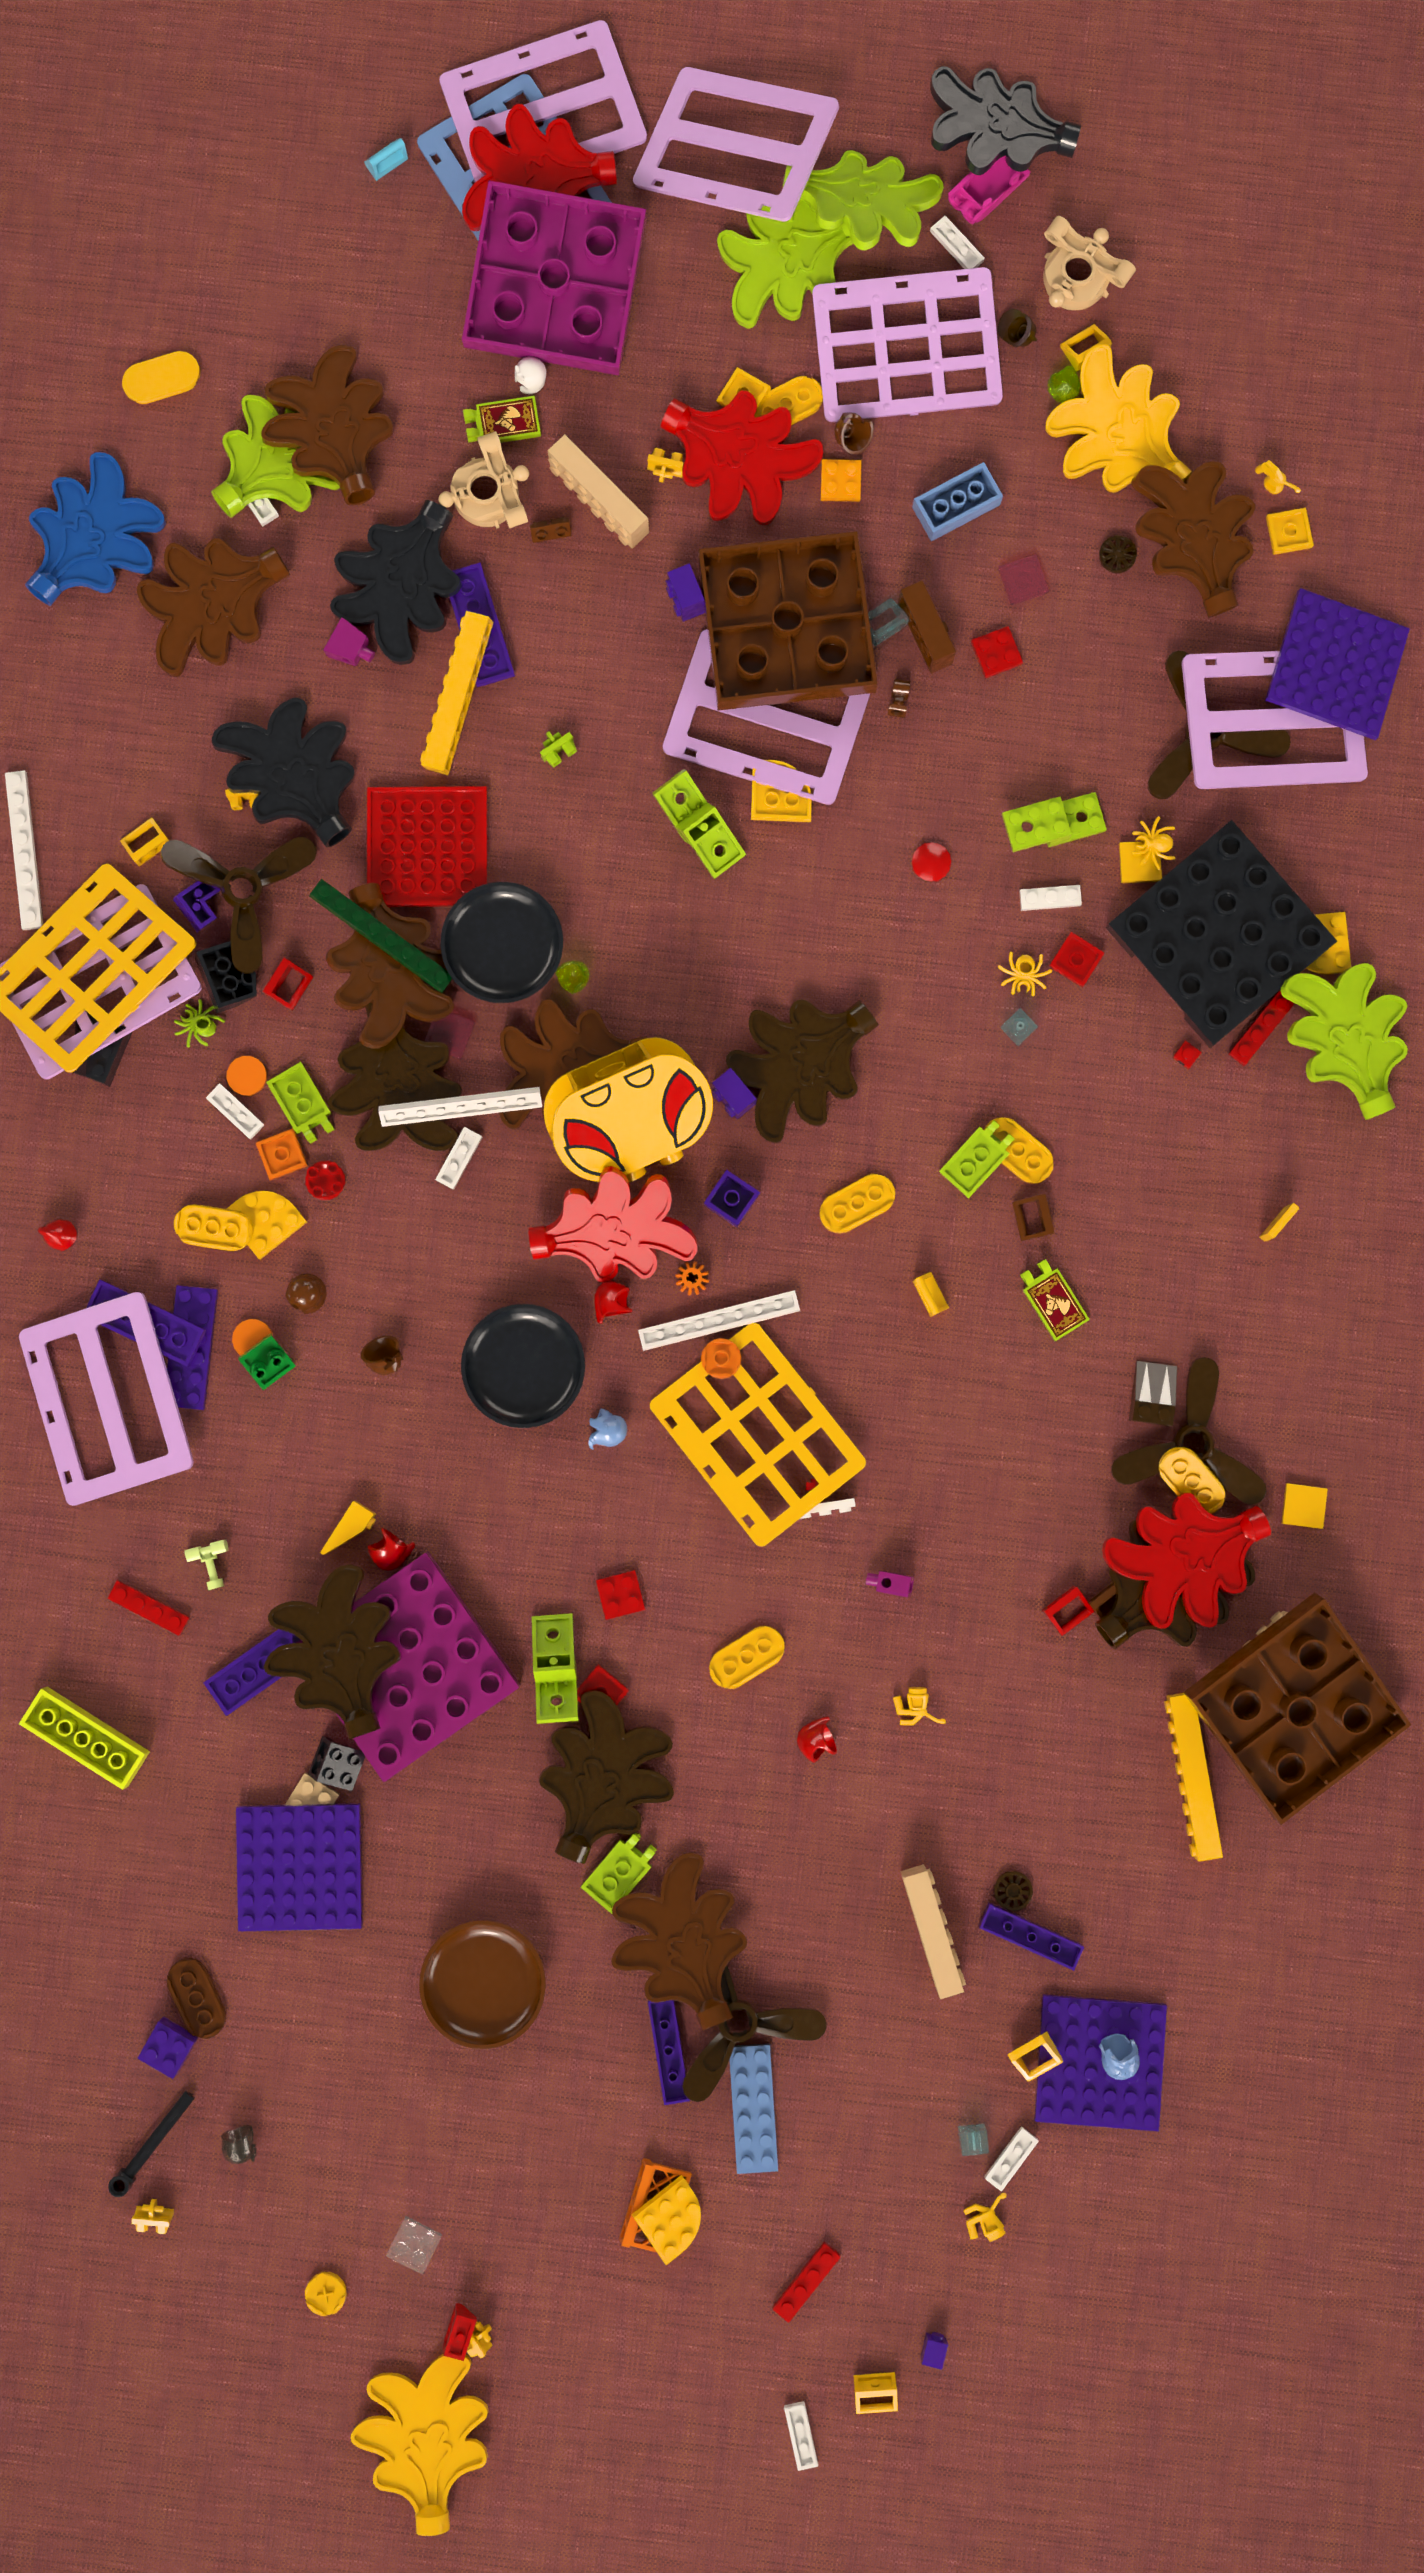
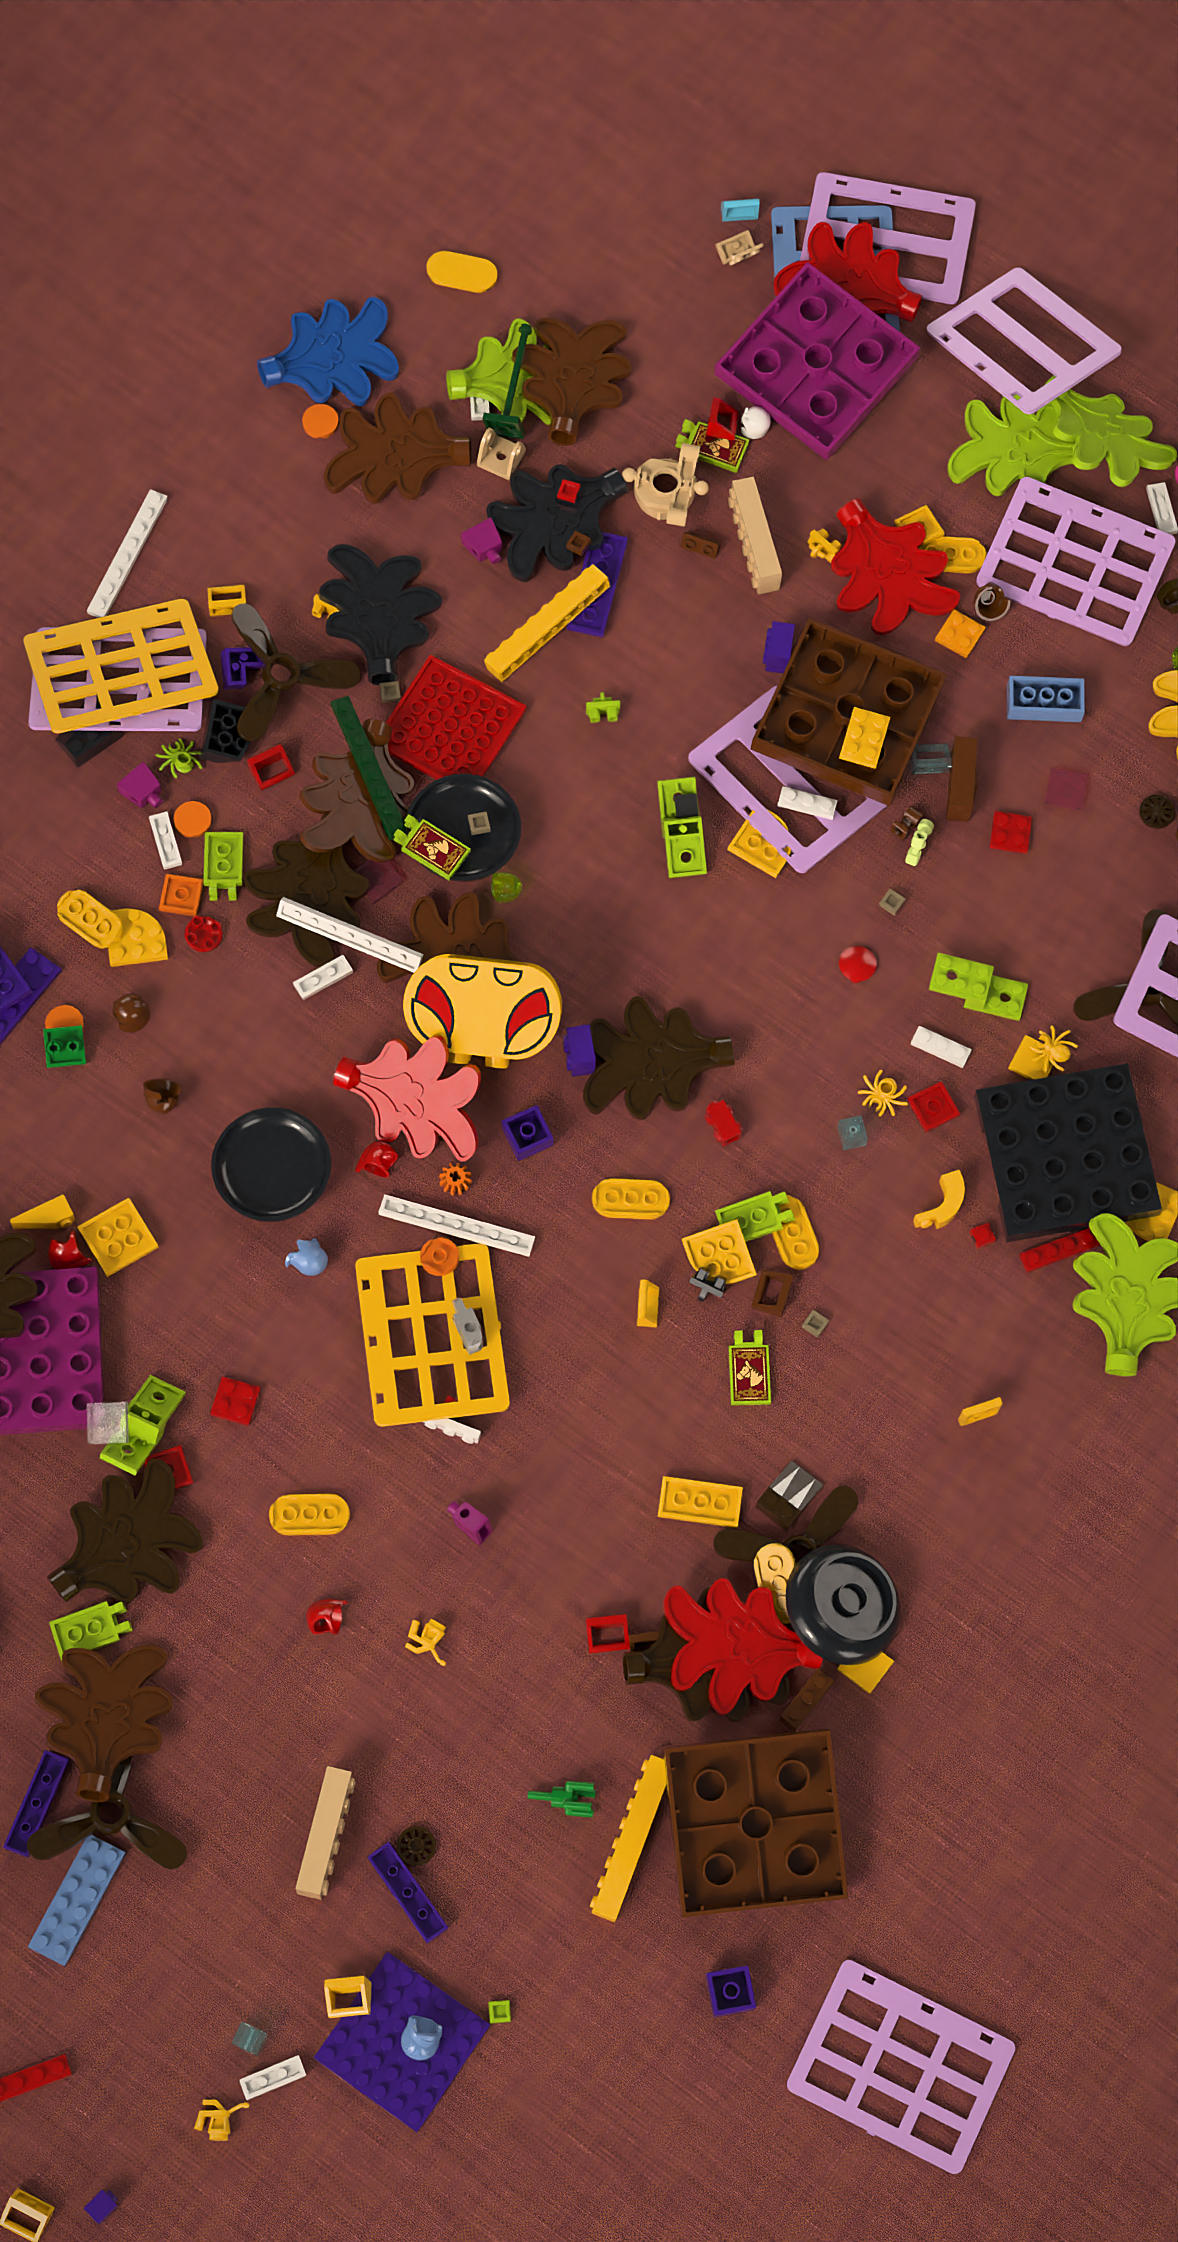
camera: 25 degrees right, 15 degrees down
none -> yellow plate [78,1197,159,1277]
none -> clear plate [87,1402,129,1444]
none -> magenta torso [117,762,163,808]
none -> orange tile [302,404,339,439]
none -> dark tan tile [380,681,401,703]
none -> tile [394,814,471,881]
none -> light grey piece [452,1297,483,1355]
none -> dark tan plate [468,812,490,835]
none -> tan hose [477,428,526,481]
none -> dark green tile [482,324,532,439]
none -> lime tile [488,2000,511,2024]
none -> green plant [528,1781,596,1818]
none -> red plate [557,479,581,503]
none -> reddish brown tile [566,531,592,556]
none -> yellow plate [658,1476,743,1528]
none -> black piece [674,794,698,818]
none -> yellow plate [682,1219,757,1284]
none -> hips [689,1266,727,1302]
none -> red brick [704,1100,743,1147]
none -> dark purple brick [705,1965,756,2018]
none -> red tile [706,397,739,440]
none -> tan bracket [715,230,763,266]
none -> white plate [778,786,837,820]
none -> reddish brown brick [779,1669,834,1732]
none -> black dish [785,1544,900,1665]
none -> dark tan tile [802,1310,829,1338]
none -> yellow plate [839,707,890,769]
none -> dark tan plate [879,889,906,916]
none -> yellowish green bar [905,819,934,866]
none -> yellow arch [913,1170,965,1229]

